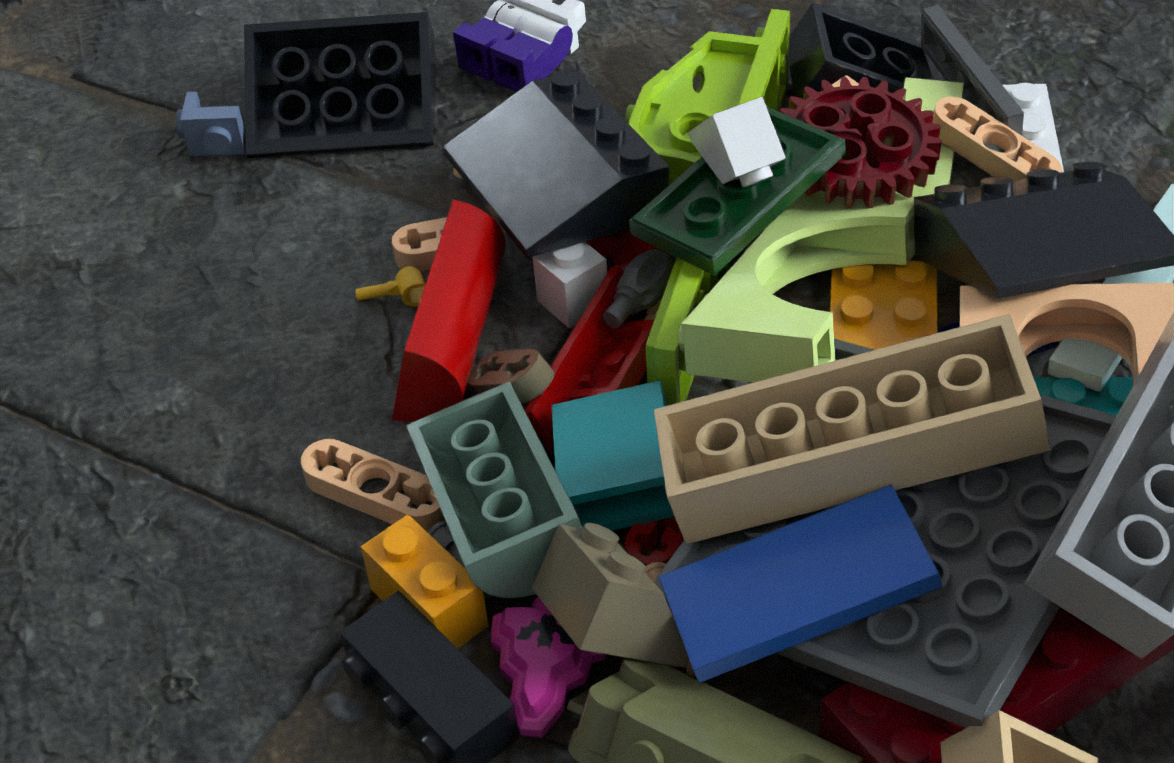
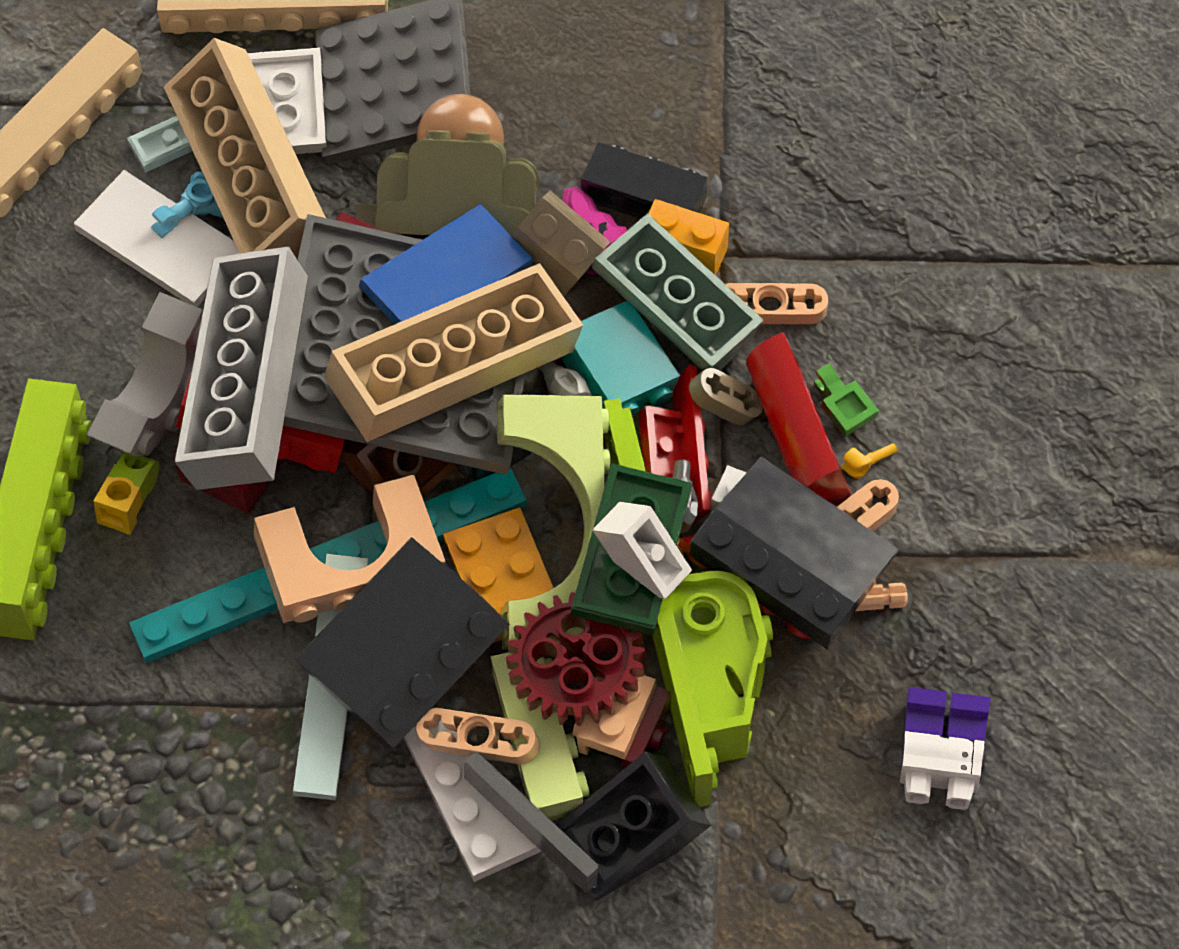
camera: 150 degrees right, 15 degrees up
sand blue bracket [176,92,246,156] -> none
black slope [244,12,436,158] -> none
none -> bright green plate [813,363,879,437]

